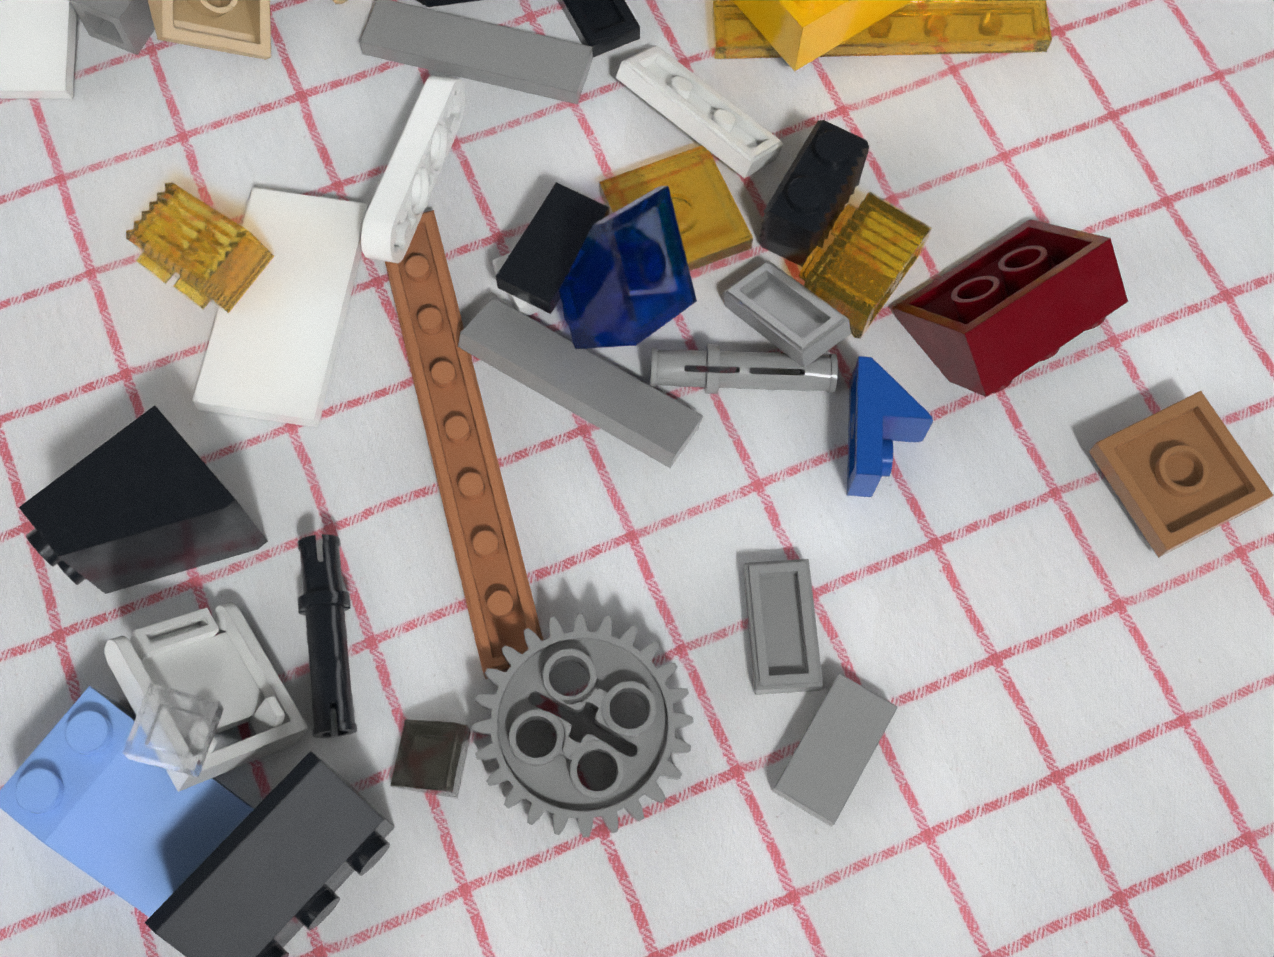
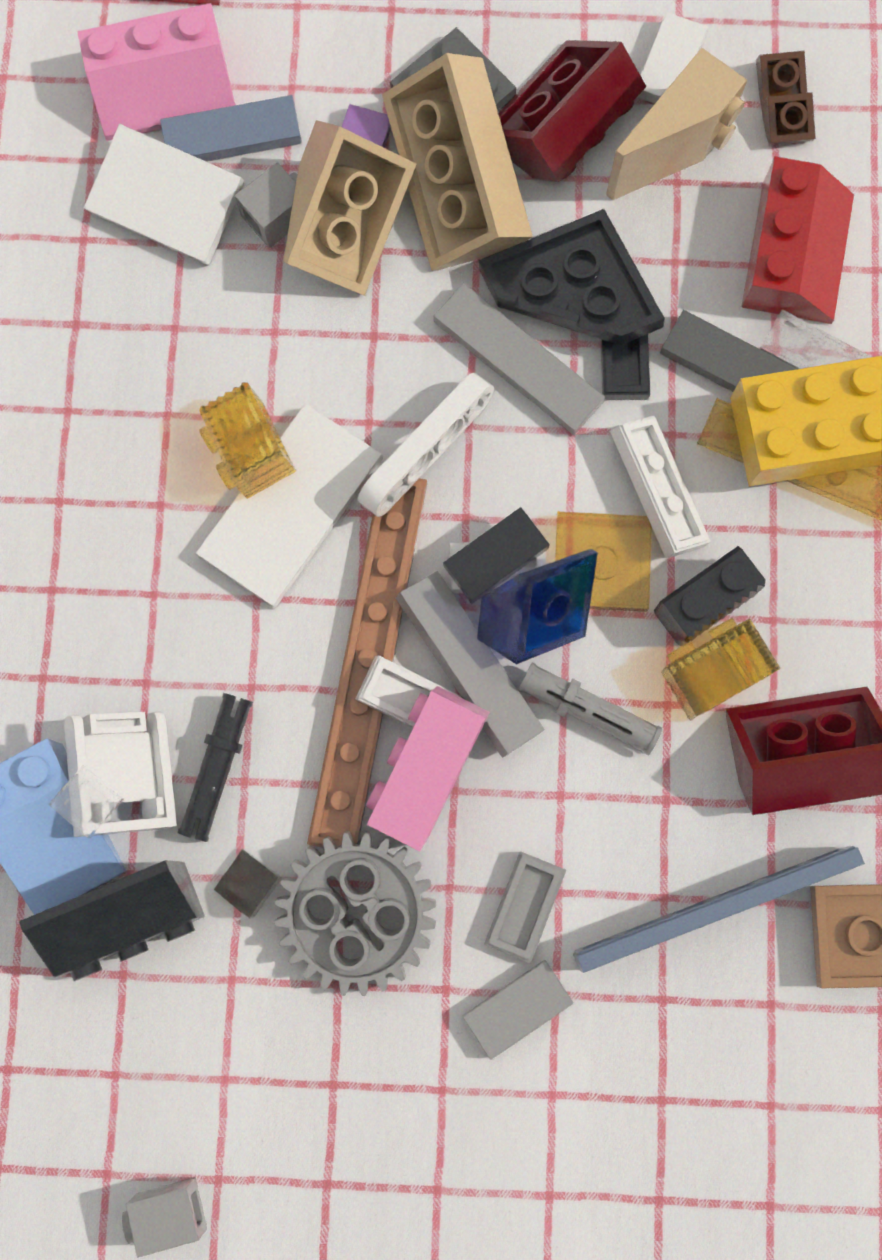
camera: 30 degrees right, 10 degrees up
black slope [19,405,268,594] -> none
light grey tile [723,260,851,368] -> none
blue slope [847,356,933,497] -> none
none -> white tile [355,655,462,728]
none -> bright pink brick [366,686,490,851]
none -> sand blue tile [573,846,865,973]

